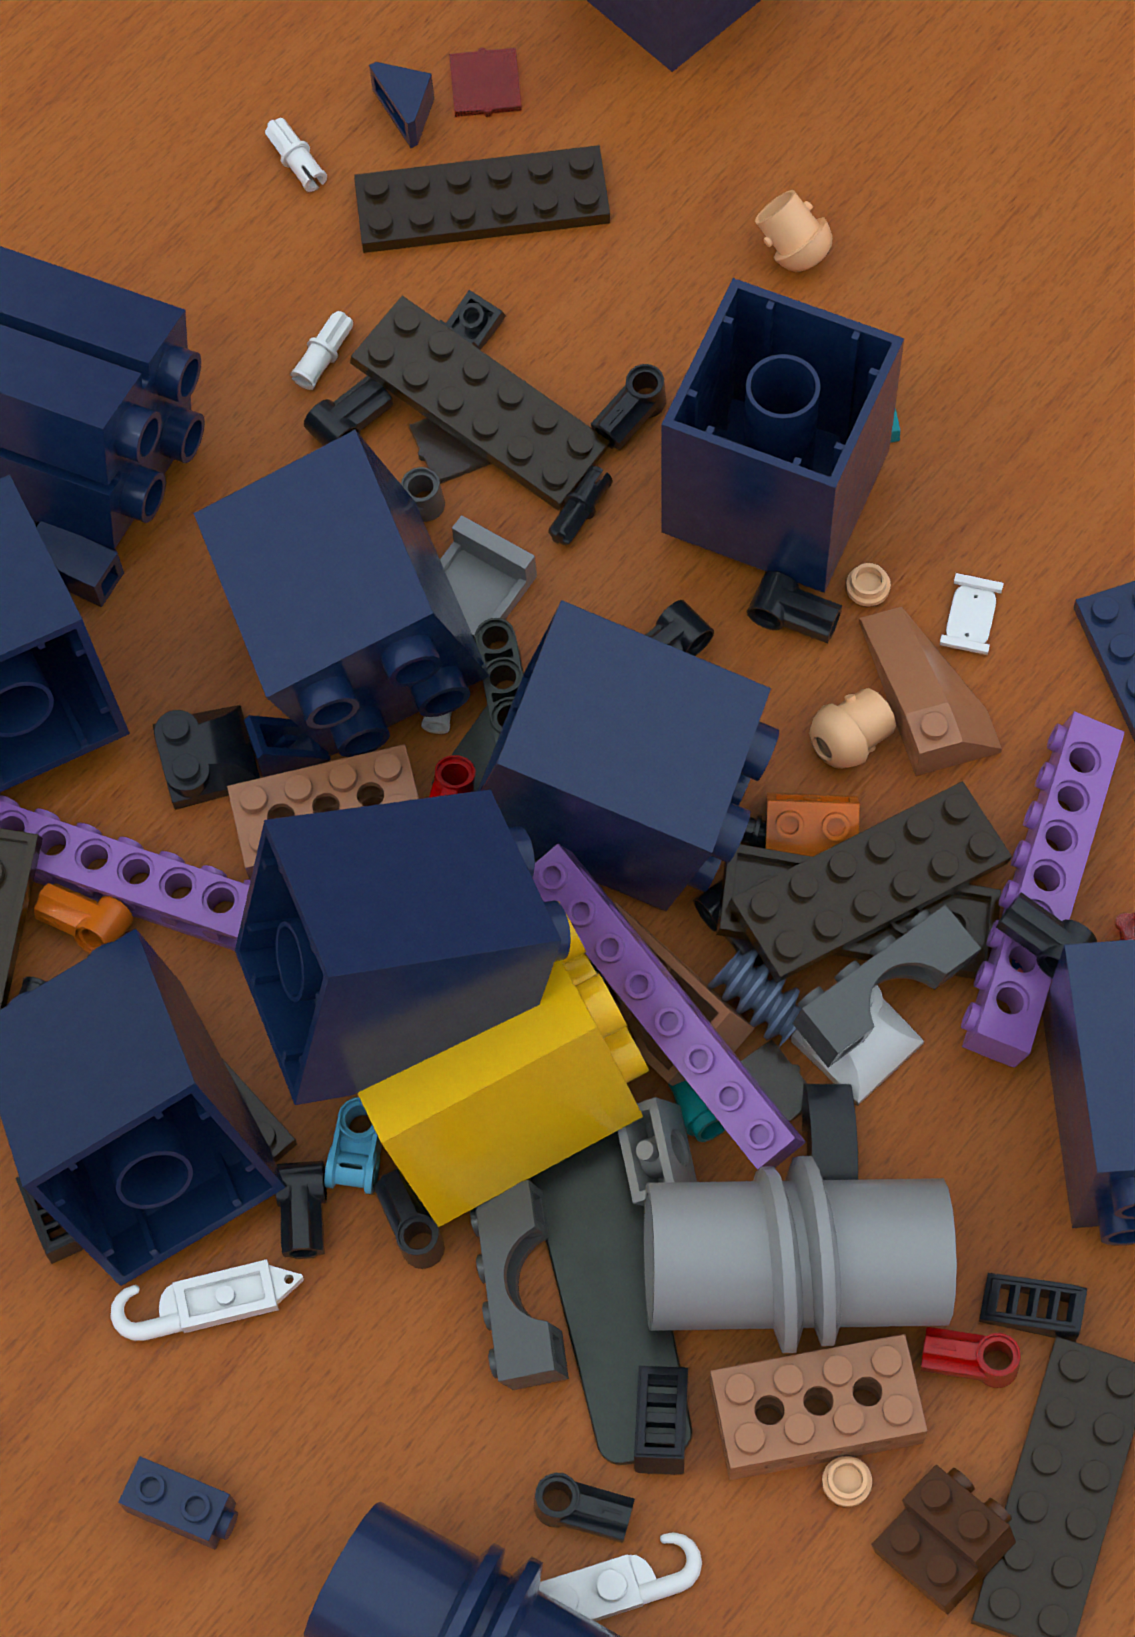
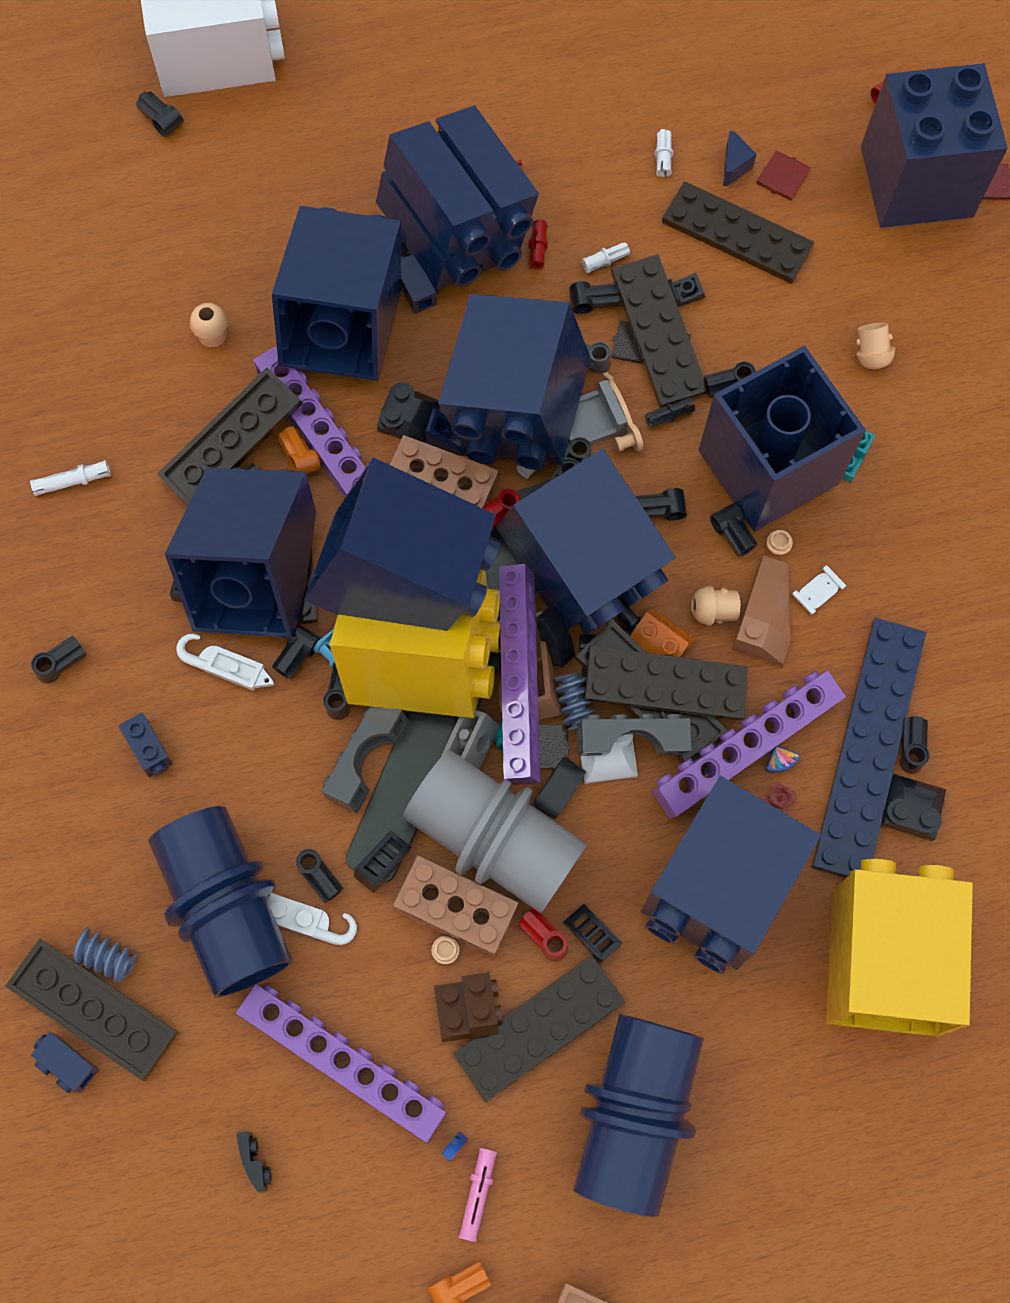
camera: 30 degrees right, 5 degrees up
black piece [996,892,1097,979] -> none
none -> red pin [528,219,548,269]
none -> black slope [537,606,575,667]
none -> light nougat brick [602,372,644,452]
none -> tile [765,746,800,773]

